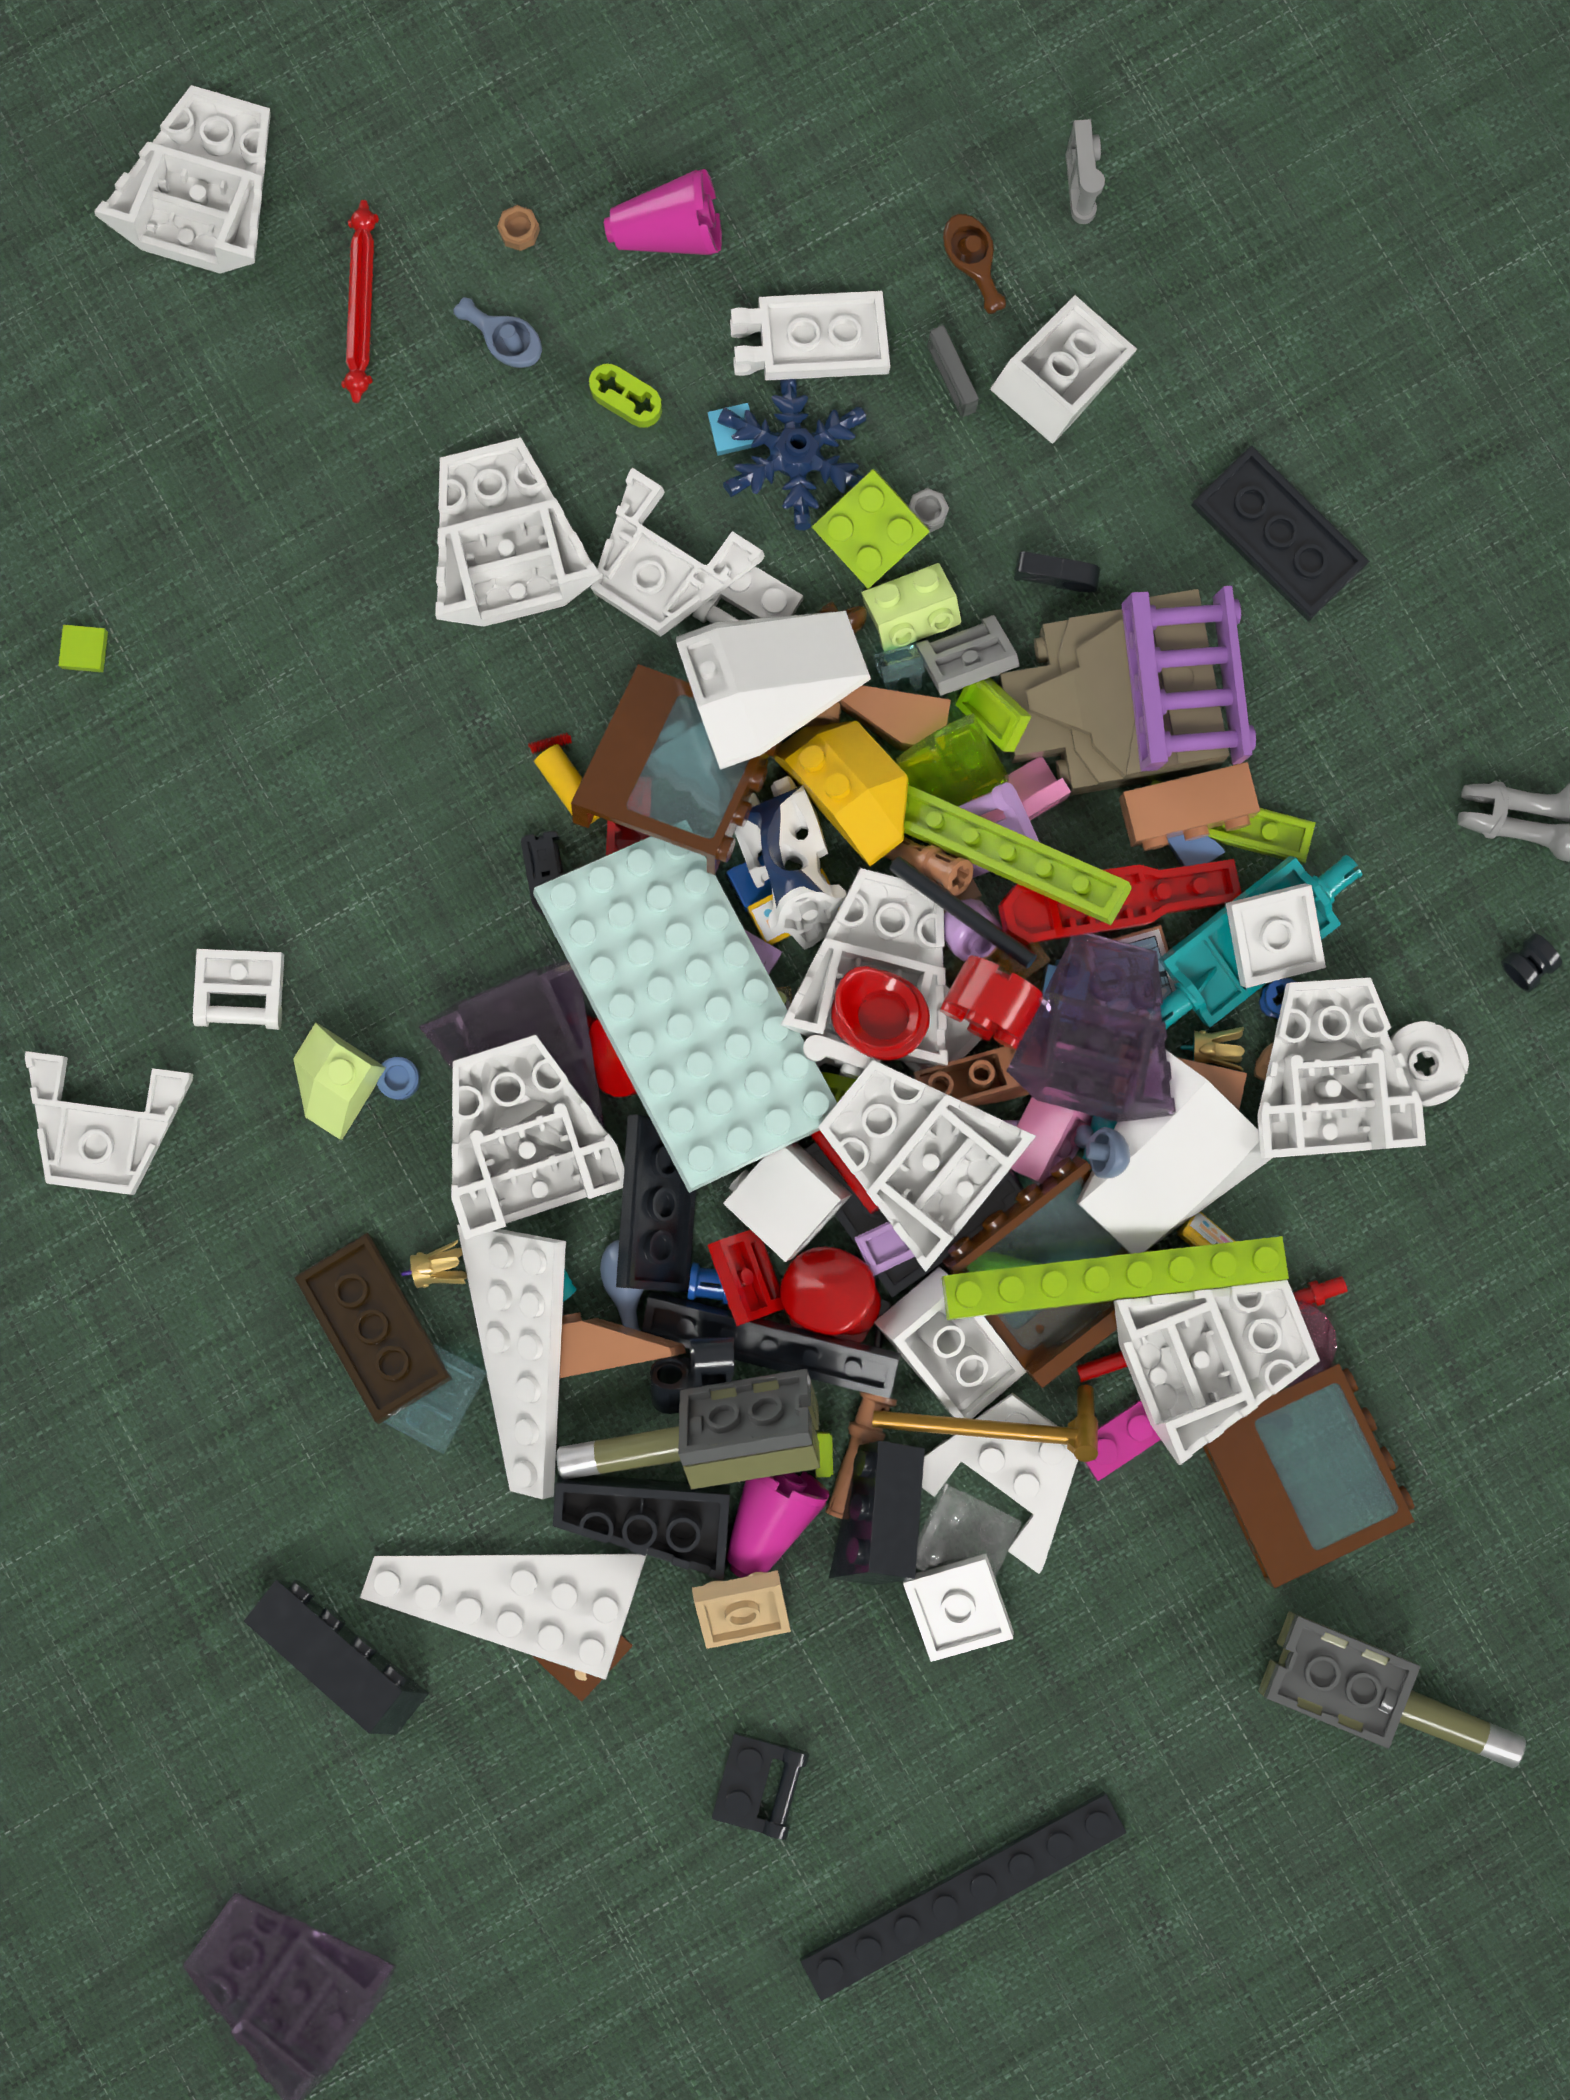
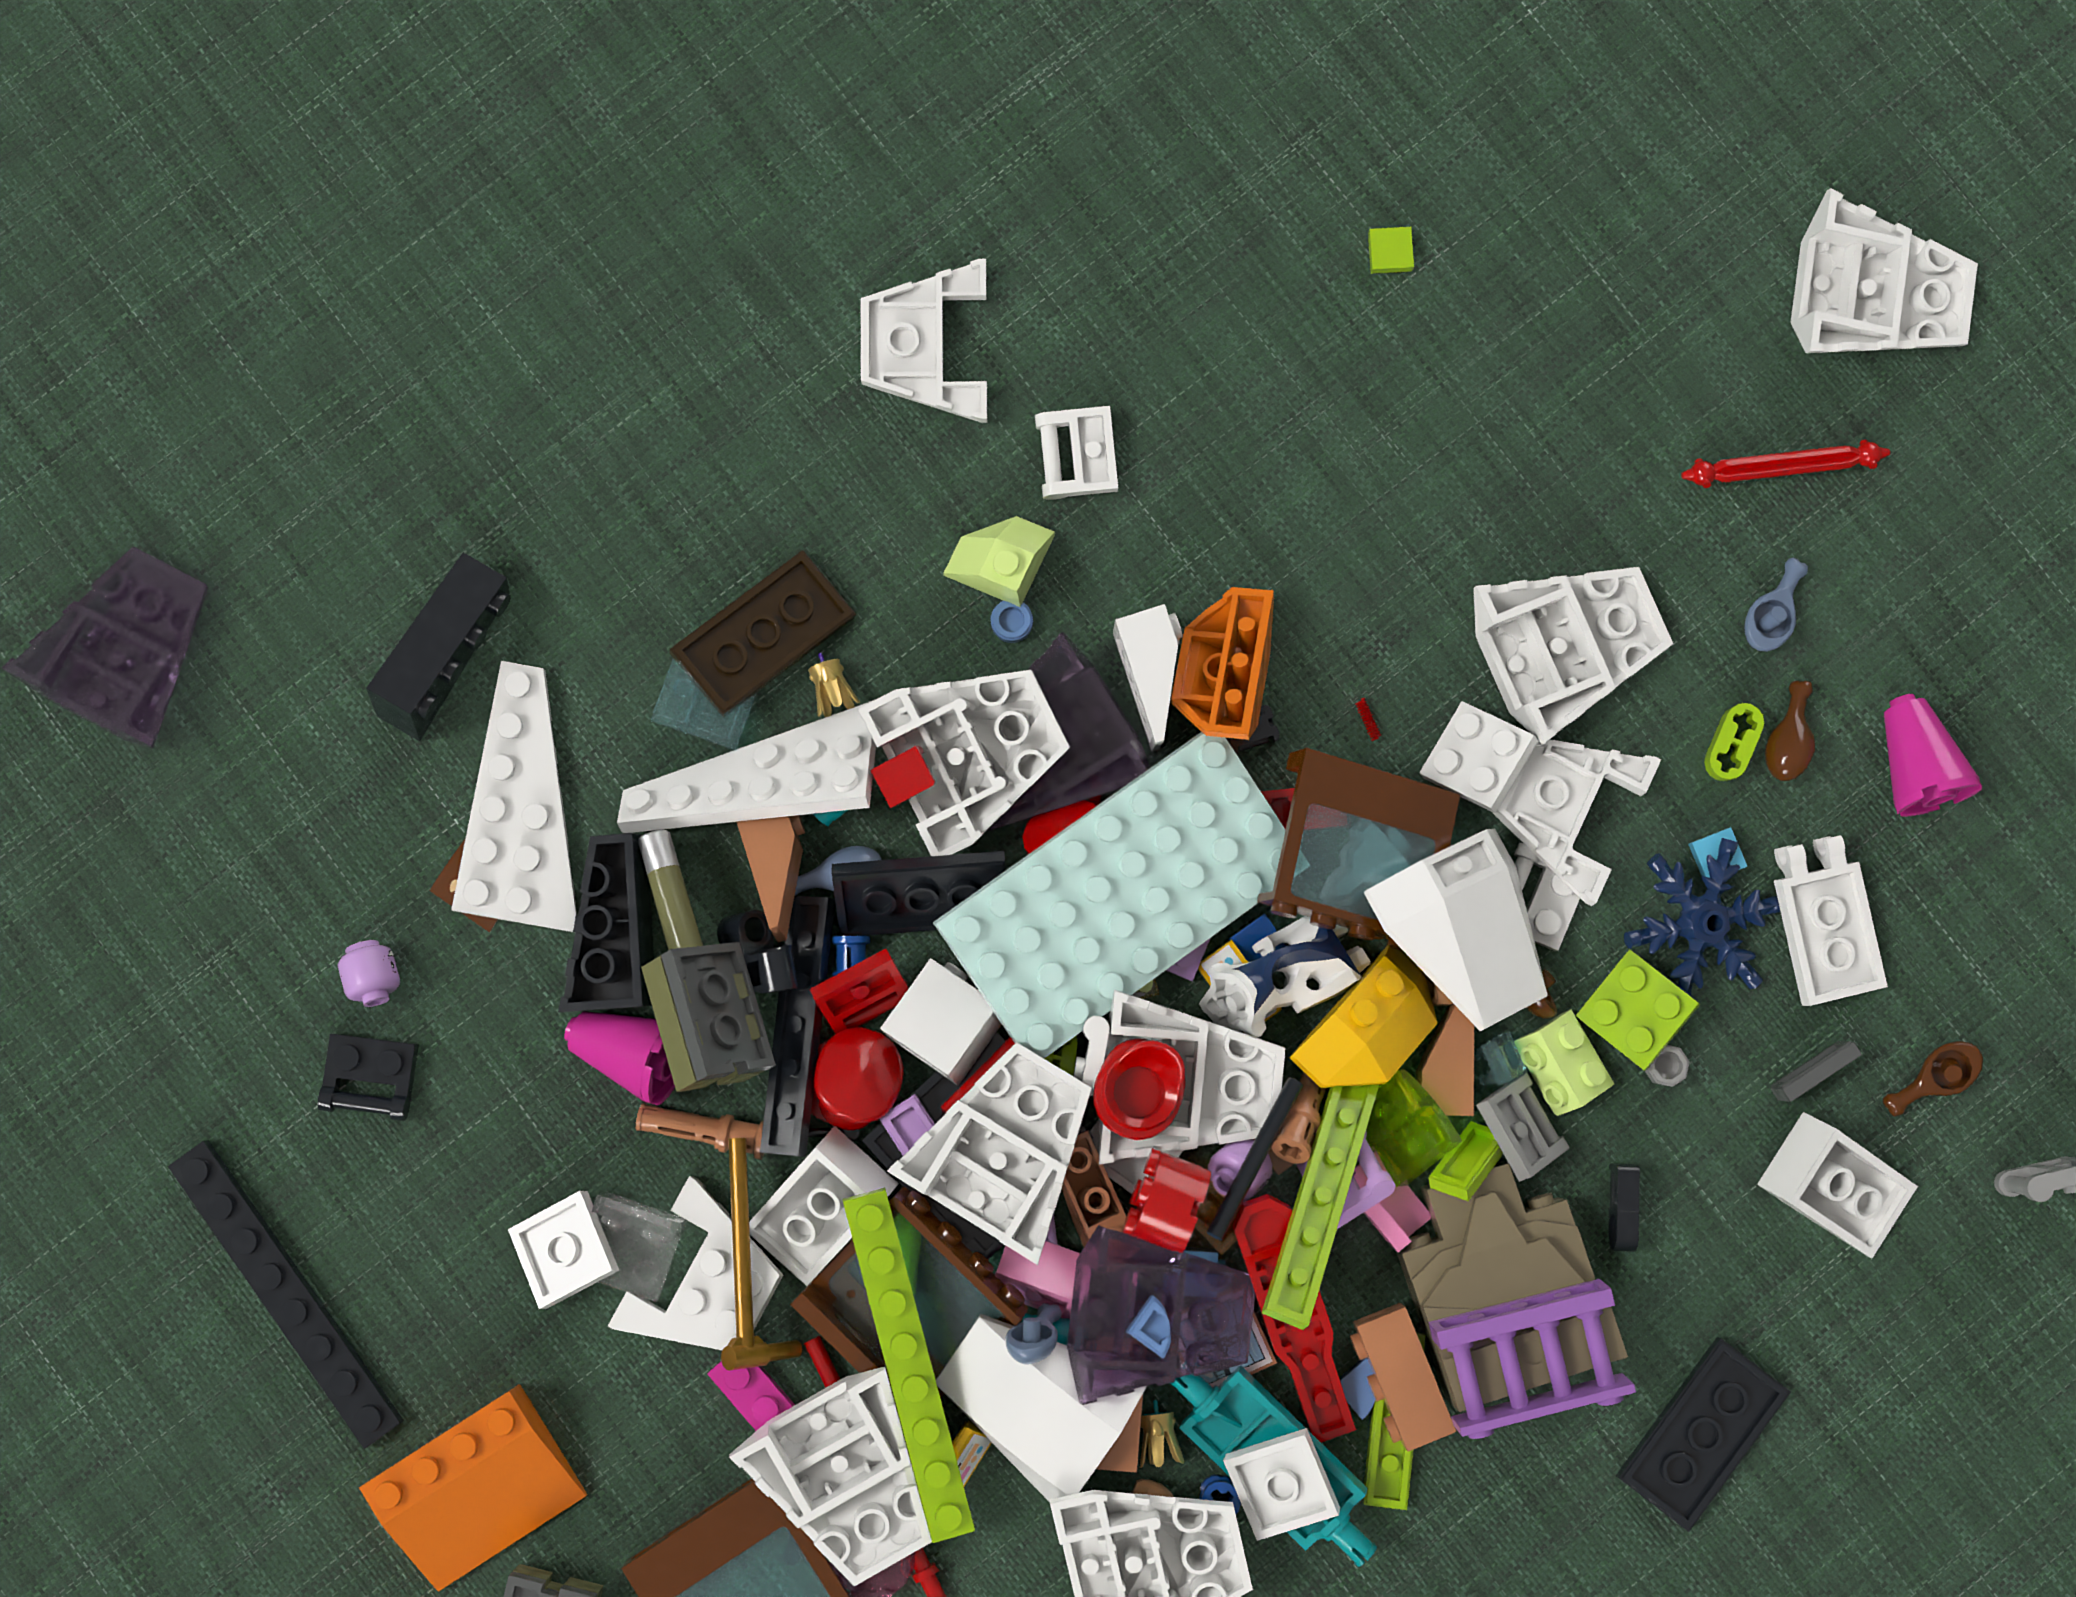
camera: 85 degrees right, 0 degrees up
medium nougat tile [497,205,540,251] -> none
yellow cylinder [534,744,600,824] -> none
tan plate [692,1570,791,1649] -> none
lime tile [815,1432,833,1478] -> none
black wedge [829,1440,925,1585] -> none
none -> lavender head [338,940,400,1007]
none -> orange slope [359,1384,588,1592]
none -> red panel [870,745,935,808]
none -> white slope [1113,604,1183,752]
none -> medium blue tile [1125,1295,1171,1359]
none -> orange wedge [1171,587,1274,740]
none -> white plate [1420,701,1538,813]
none -> reddish brown piece [1765,681,1815,781]

